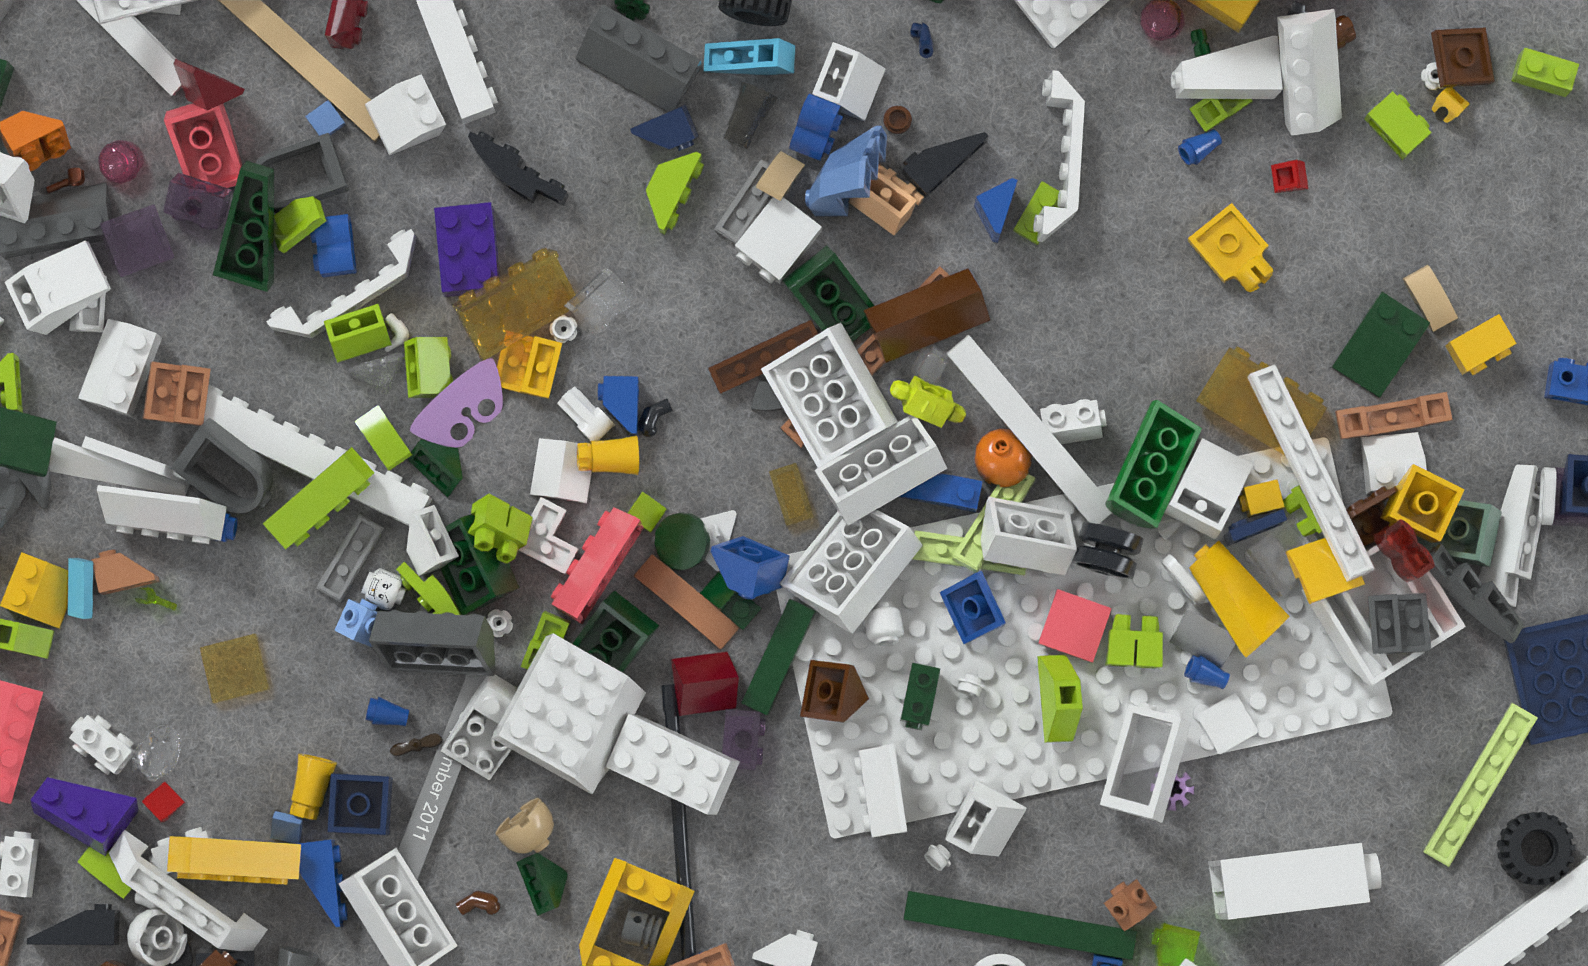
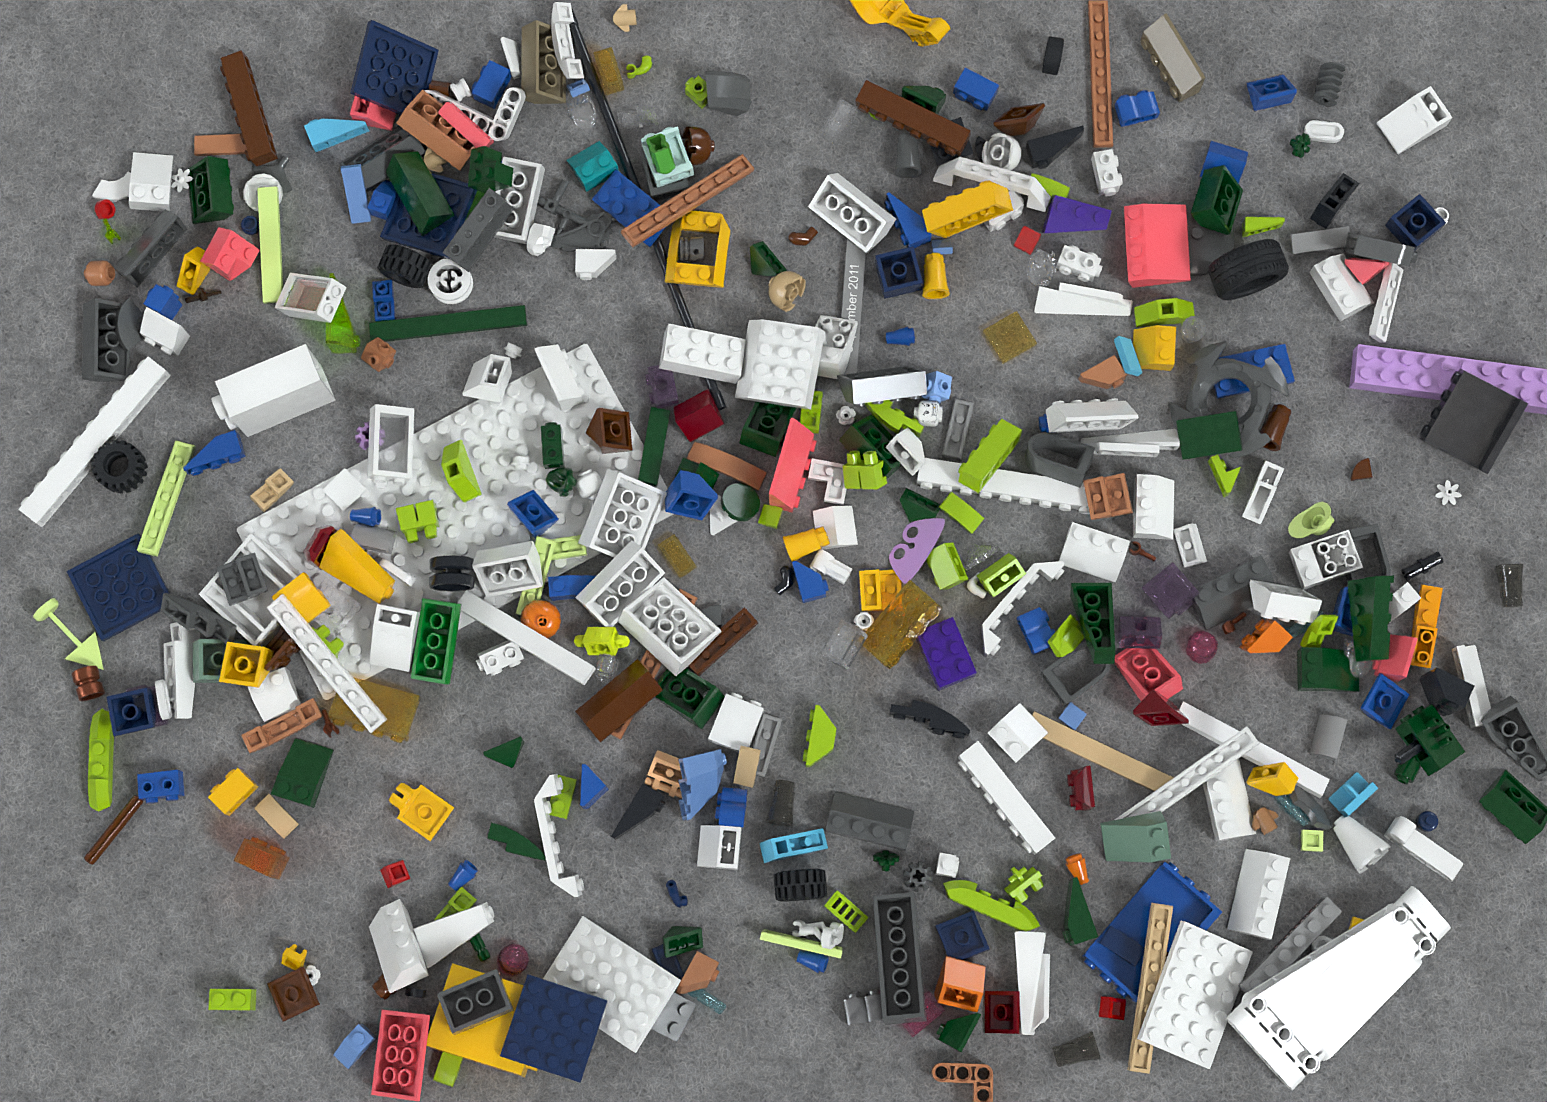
camera: 165 degrees right, 5 degrees down
white slope [5,241,111,335] -> none
clear neon green hand [135,587,177,611] -> none
dark brown piece [390,733,442,756] -> none
dark blue slope [630,105,699,151] -> none
reddish brown plate [883,106,912,134] -> none
coral tile [1038,589,1112,663] -> none
dark blue plate [1223,509,1287,547] -> none
yellow brick [1238,479,1285,518] -> none
lime brick [1364,91,1432,160] -> none
clear red brick [1374,519,1435,582] -> none
none -> blue slope [183,430,246,476]
none -> clear orange brick [233,837,290,880]
none -> tan slope [250,468,294,512]
none -> dark red slope [303,525,337,570]
none -> copper hand [321,709,339,738]
none -> dark green slope [483,736,524,768]
none -> dark green slope [487,822,546,861]
none -> dark green hat [546,468,576,497]
none -> white wedge [1034,282,1133,316]
none -> white slope [1059,522,1130,582]
none -> copper hand [1129,541,1156,561]

